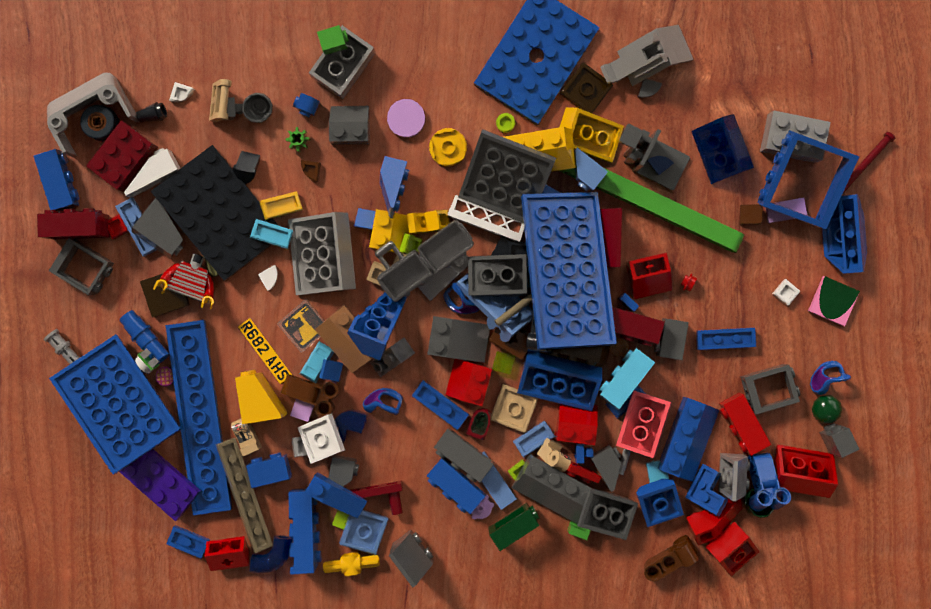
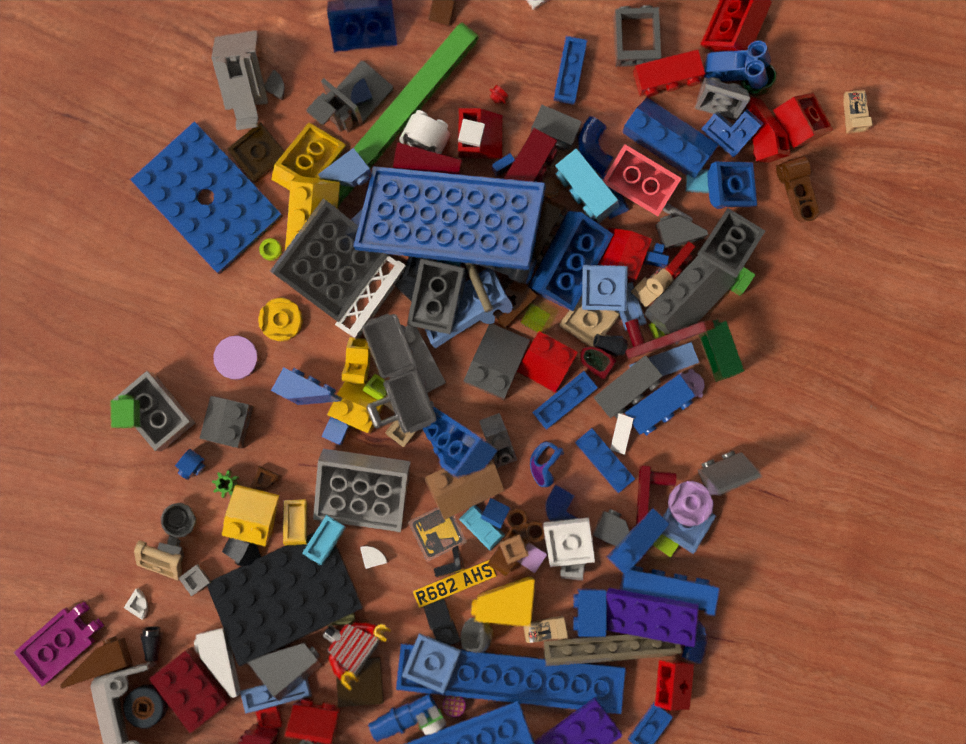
camera: 75 degrees left, 5 degrees down
yellow axle [323,552,380,576] -> none
blue piece [443,282,480,314] -> none
none -> magenta tile [14,601,104,687]
none -> reddish brown slope [60,636,132,689]
none -> light grey plate [179,564,211,596]
none -> yellow slope [222,485,279,546]
none -> red slope [285,698,341,744]
none -> white brick [400,110,450,154]
none -> medium blue tile [402,633,461,694]
none -> black slope [423,598,461,645]
none -> black tile [433,546,465,578]
none -> white tile [458,119,485,147]
none -> dark grey hair [461,617,493,653]
none -> medium nougat tile [499,534,529,564]
none -> blue plate [574,428,635,493]
none -> clear blue cylinder [578,116,614,176]
none -> medium blue tile [582,265,628,311]
none -> black cone [593,334,628,357]
none -> dark purple plate [606,588,699,647]
none -> white sticker [610,413,634,455]
none -> dark red piece [625,319,715,359]
none -> lavender tile [668,481,714,526]
none -> tan leg [844,90,872,133]

